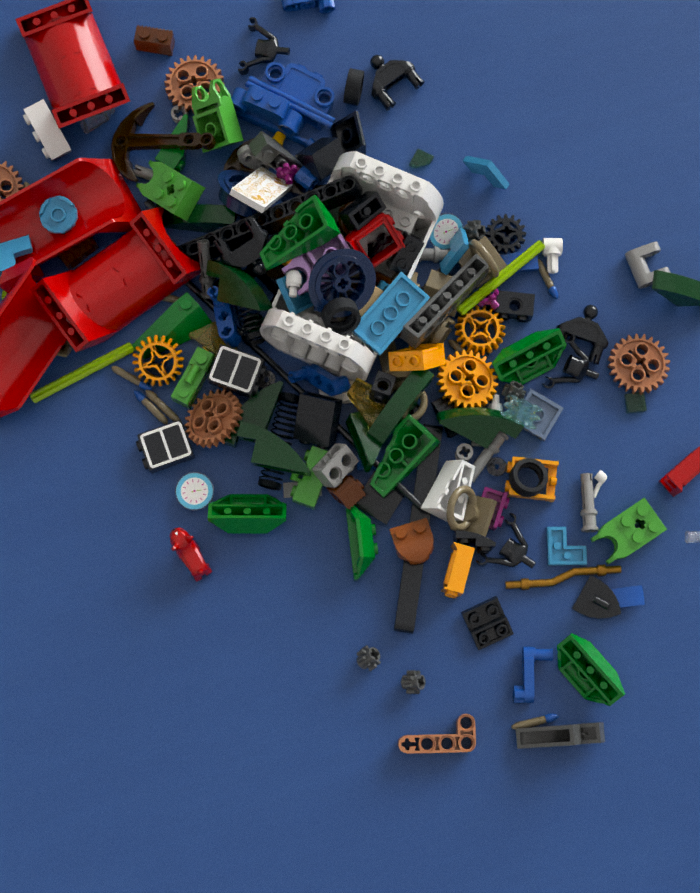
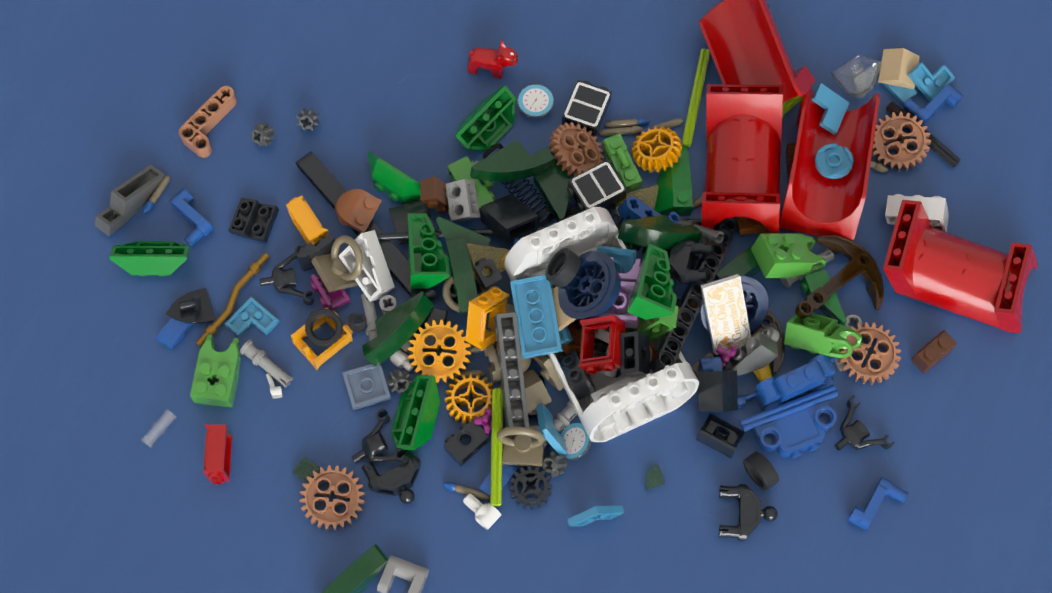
camera: 135 degrees right, 10 degrees down
white cylinder [286,270,302,298] -> none
clear light blue pin [500,394,543,429] -> none

